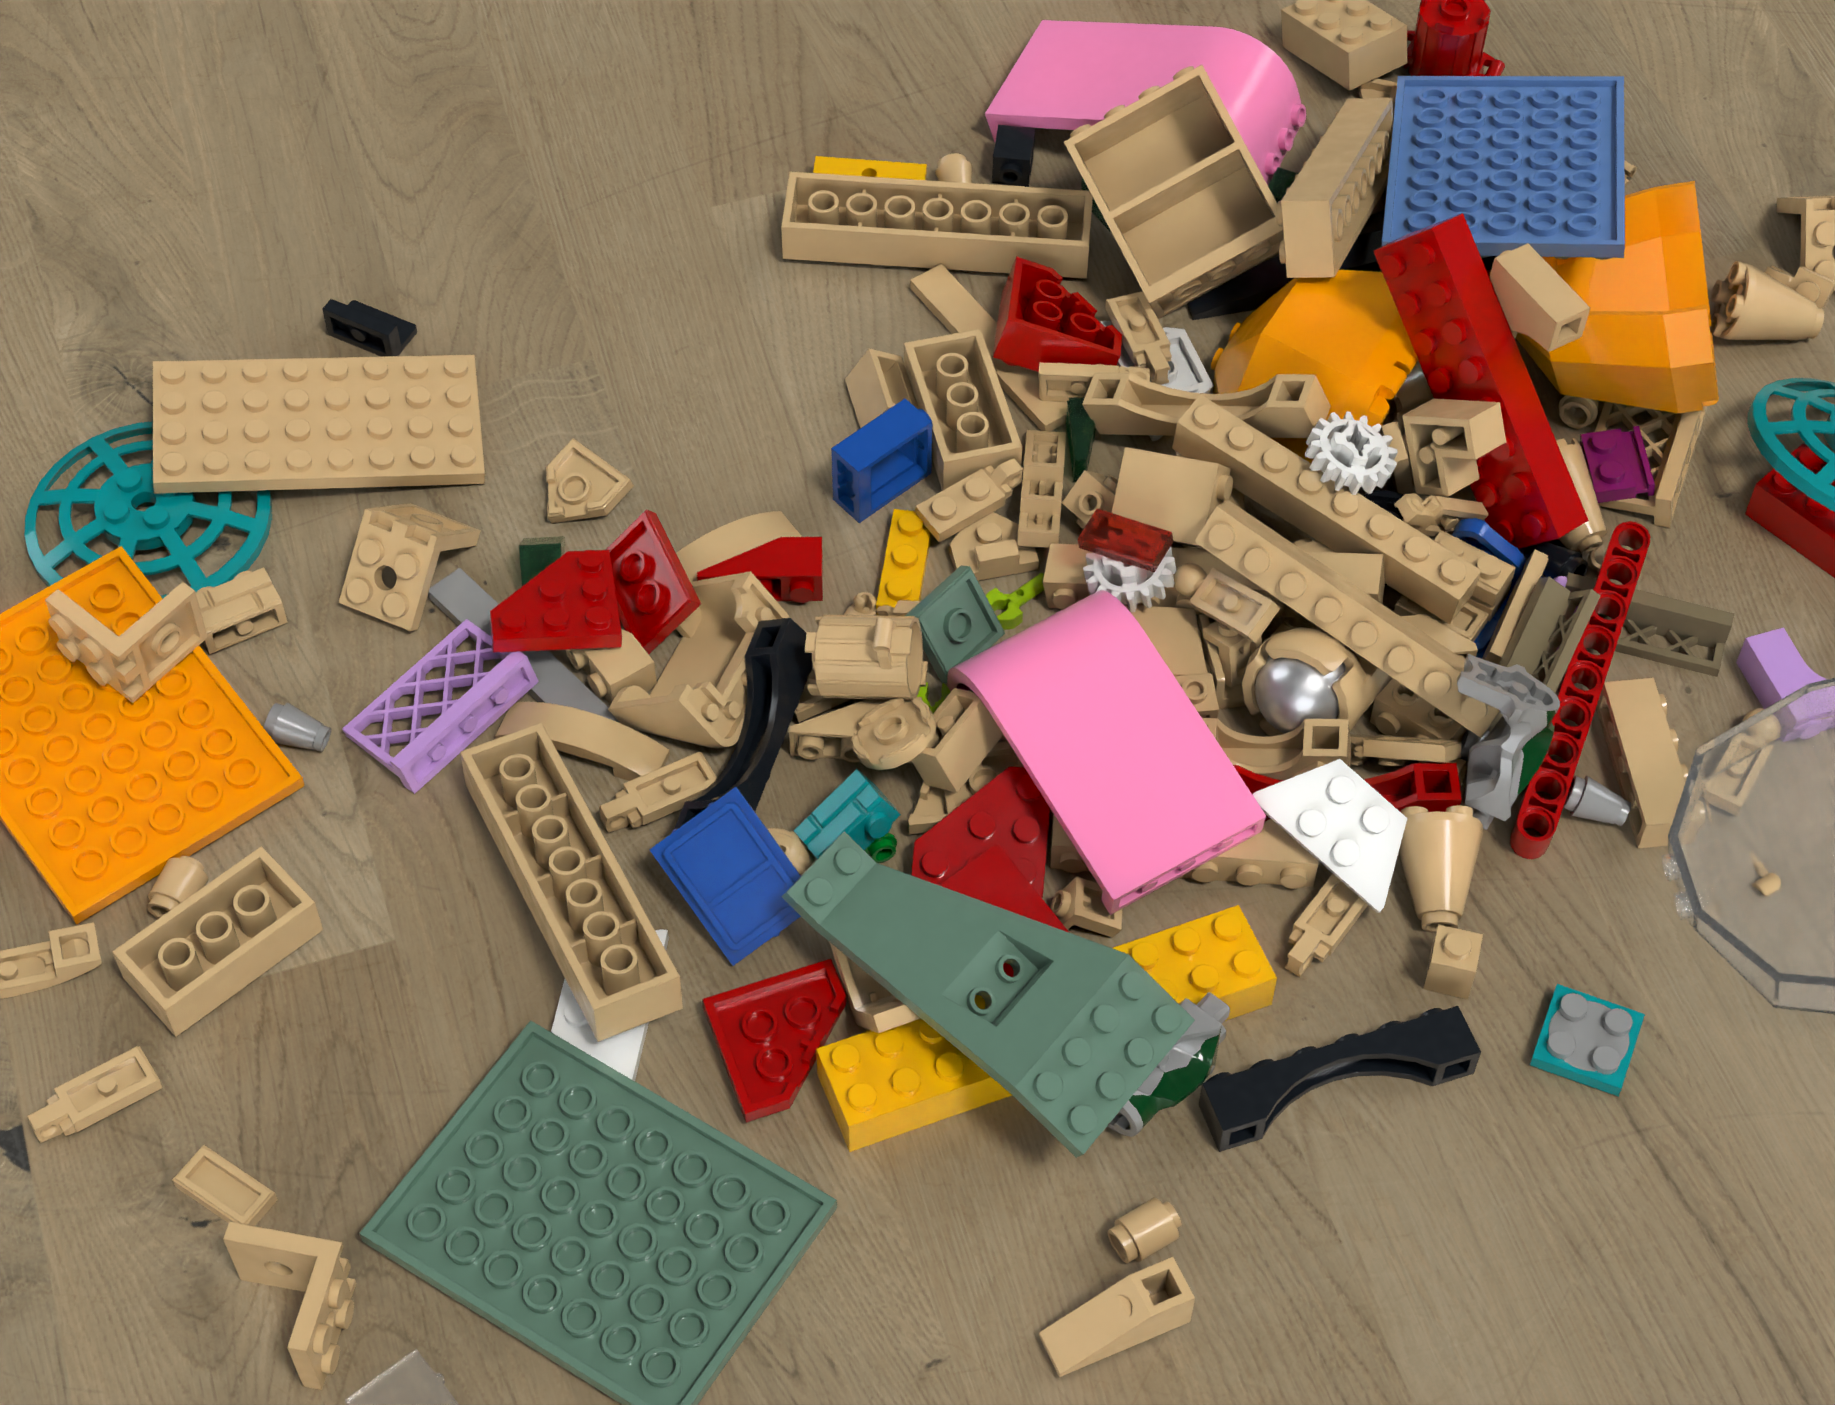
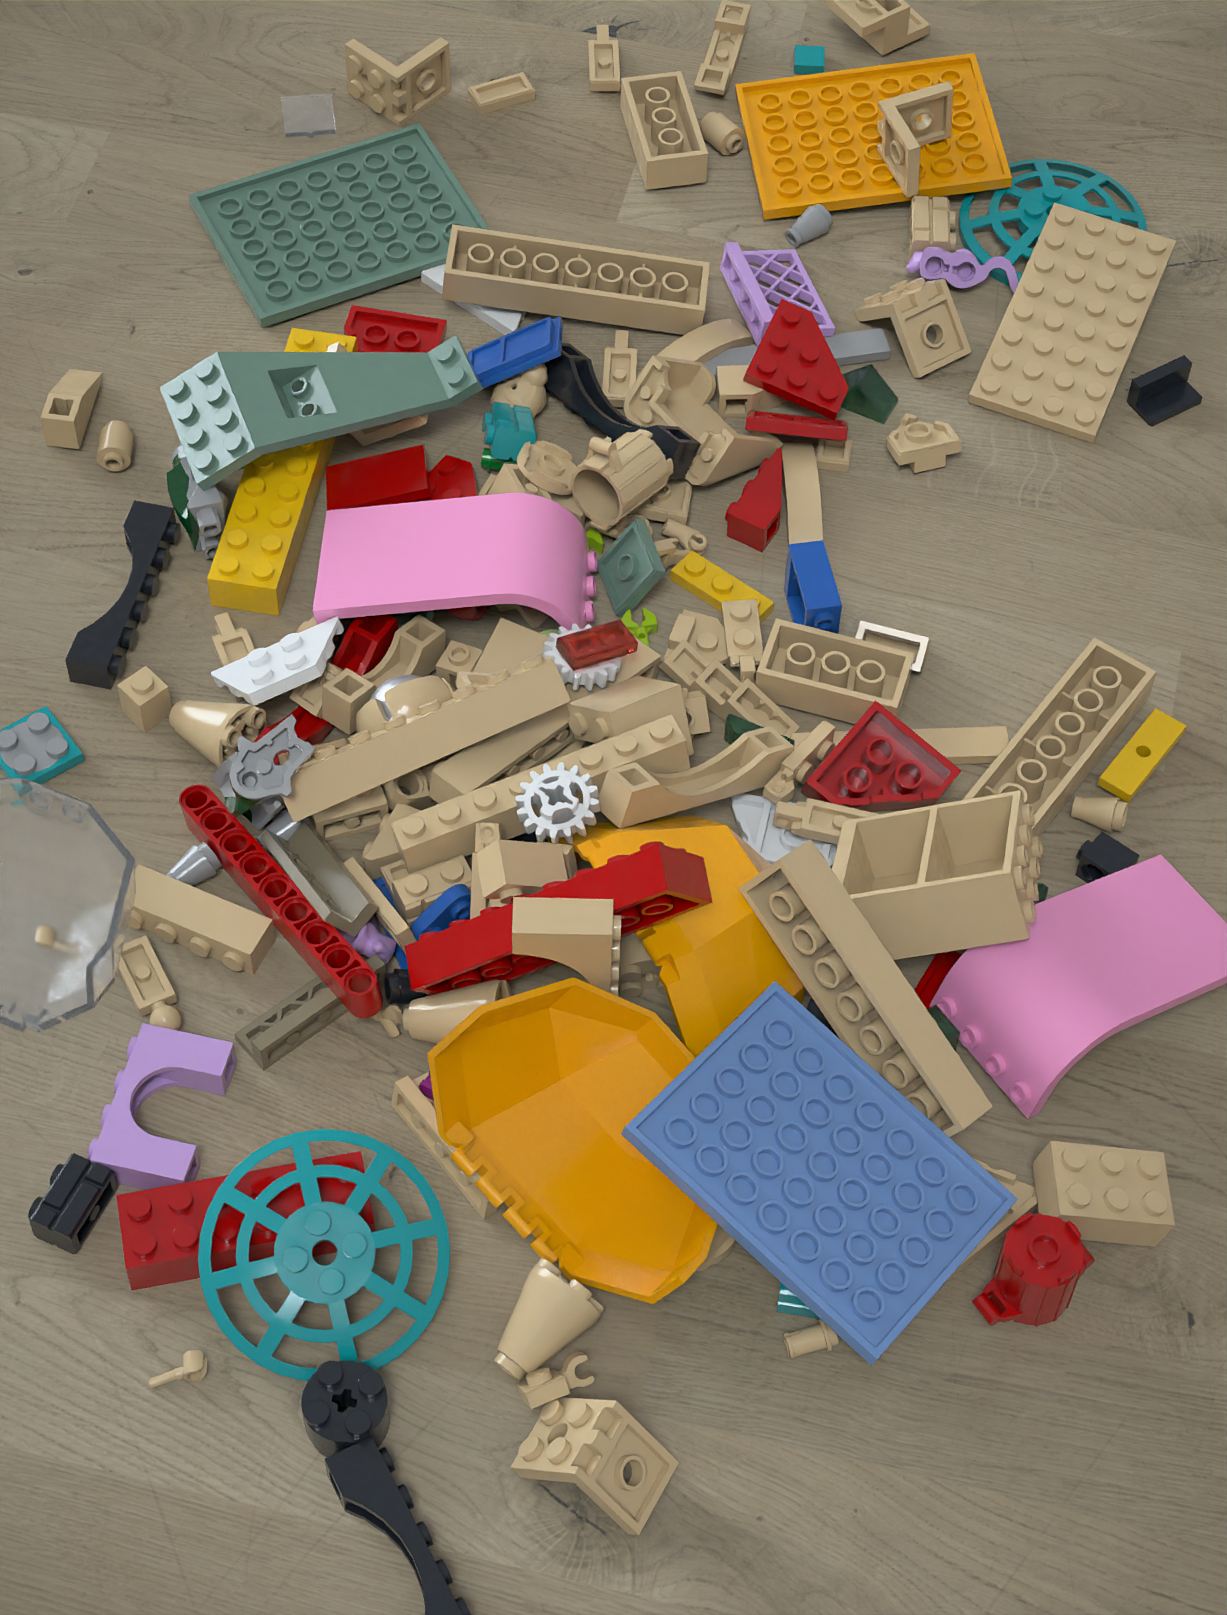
camera: 120 degrees right, 0 degrees up
none -> lavender animal [906,247,1019,294]

